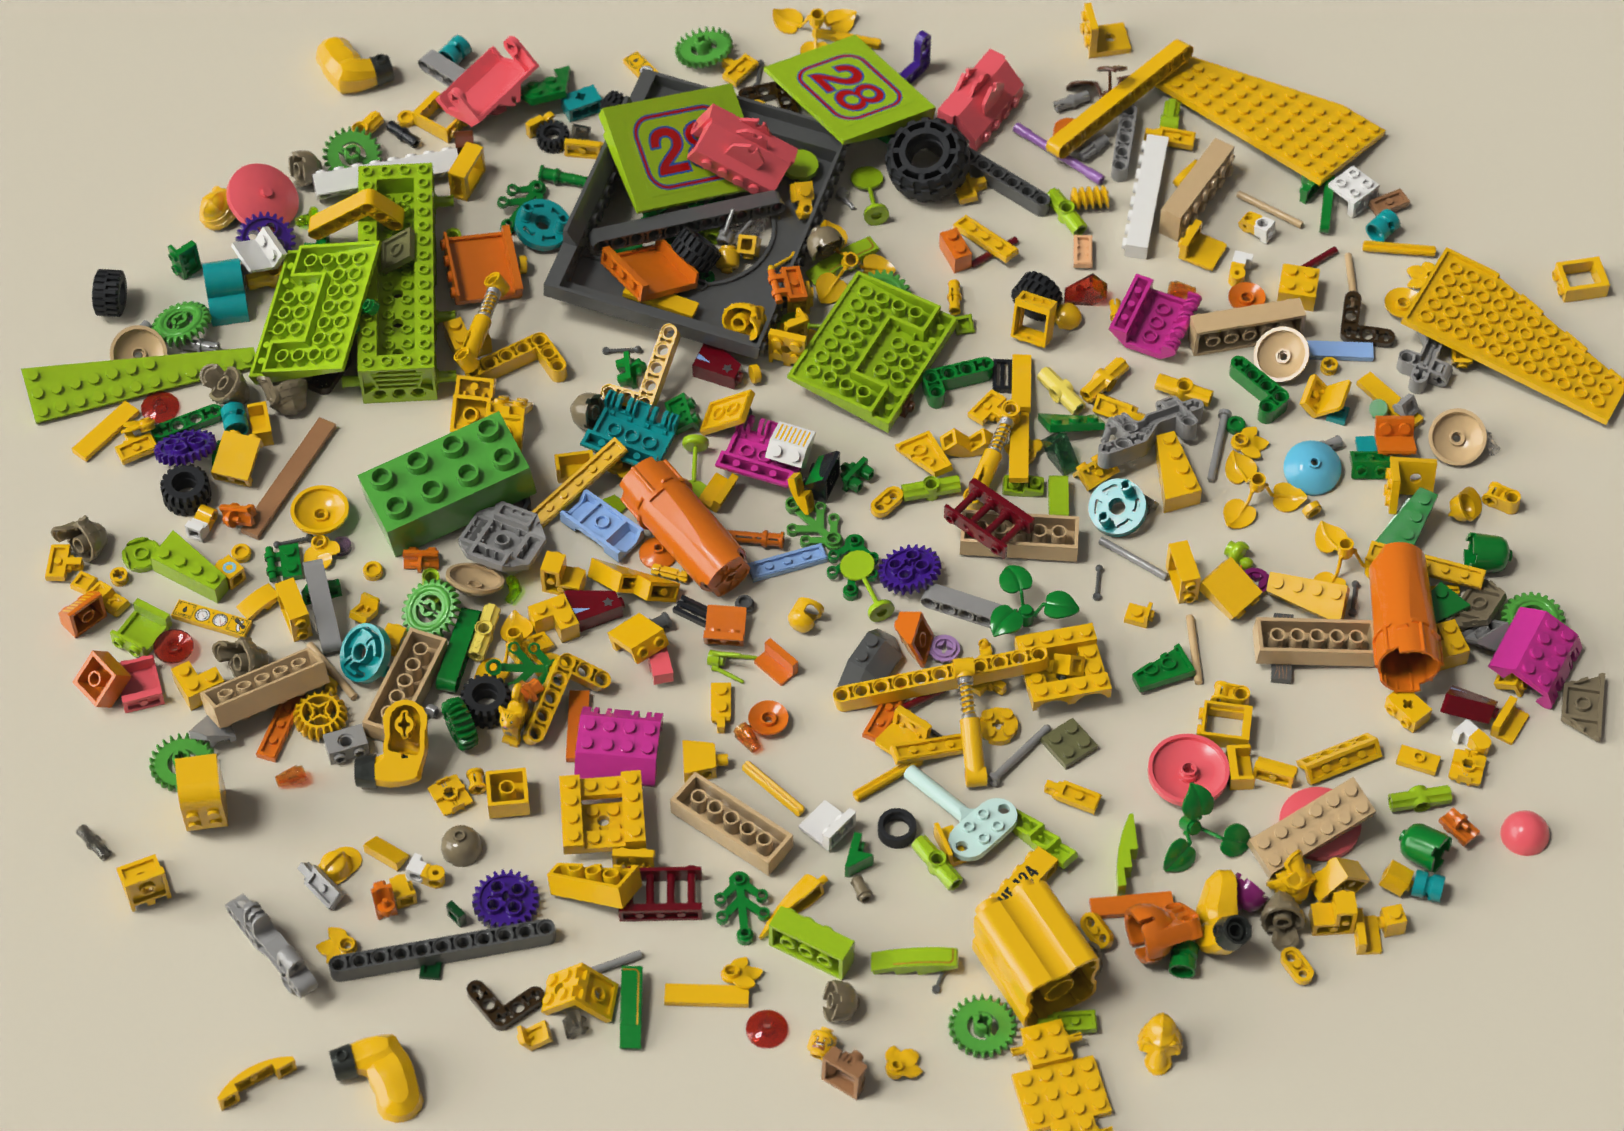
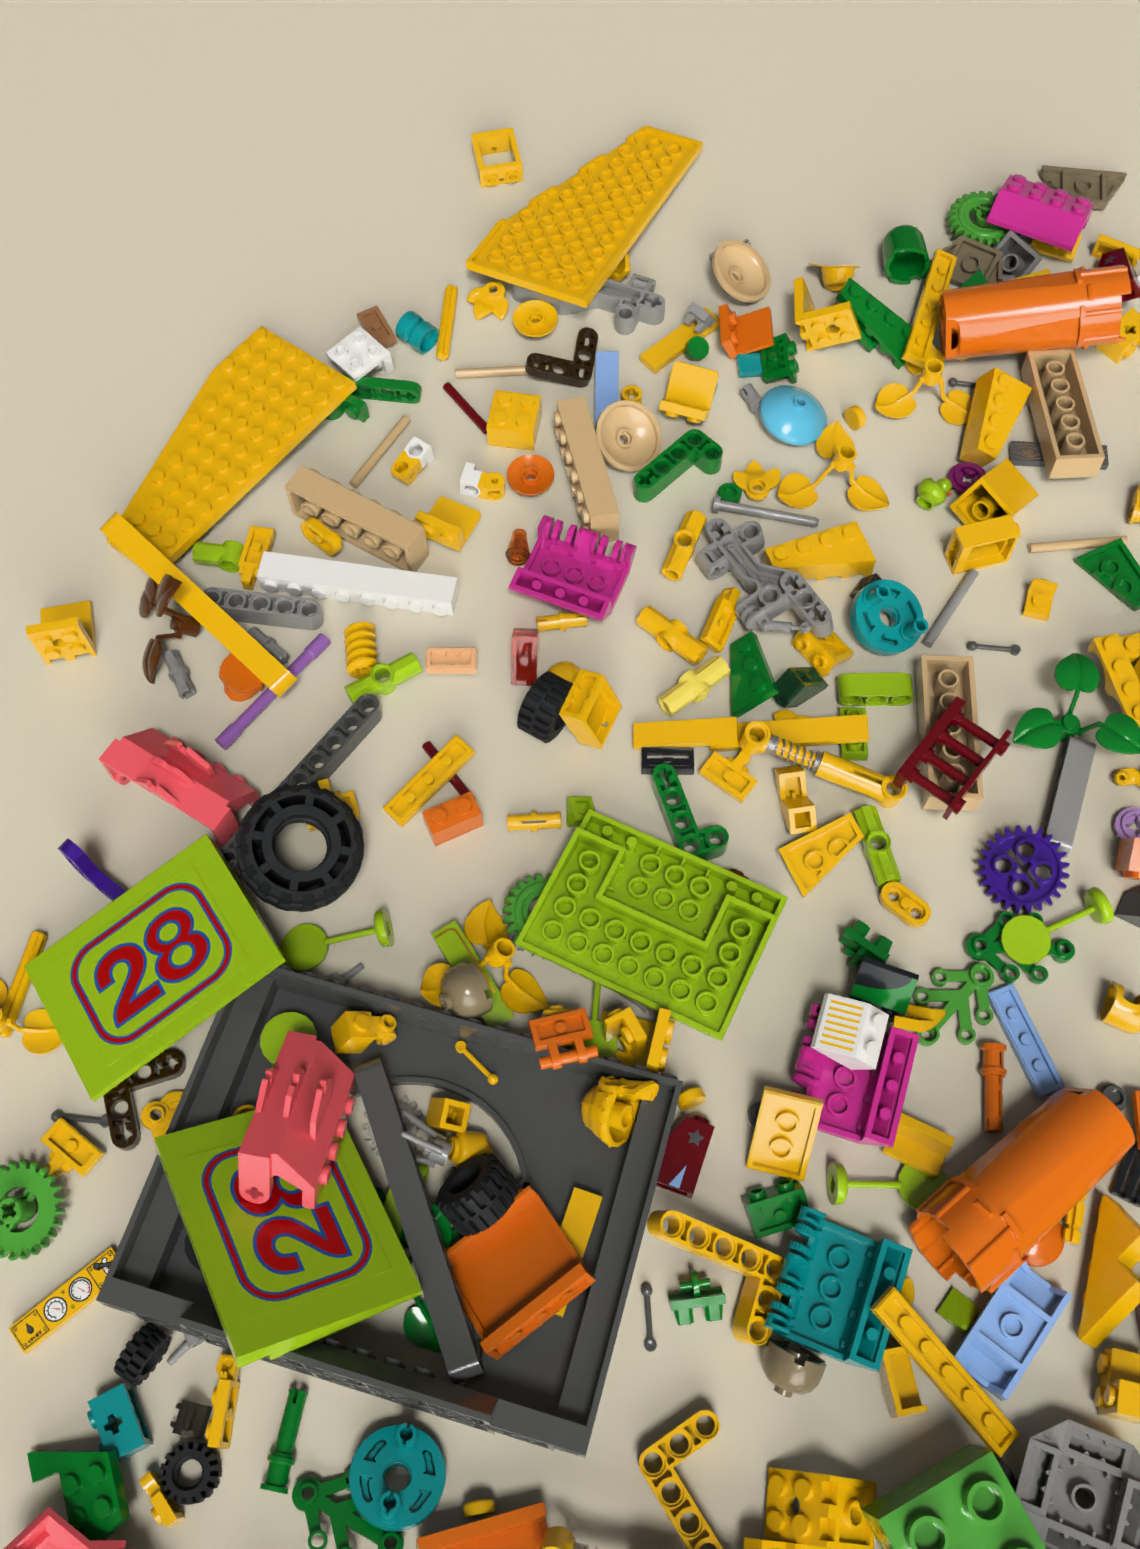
camera: 90 degrees left, 10 degrees up
yellow piece [1481,482,1521,515] -> none

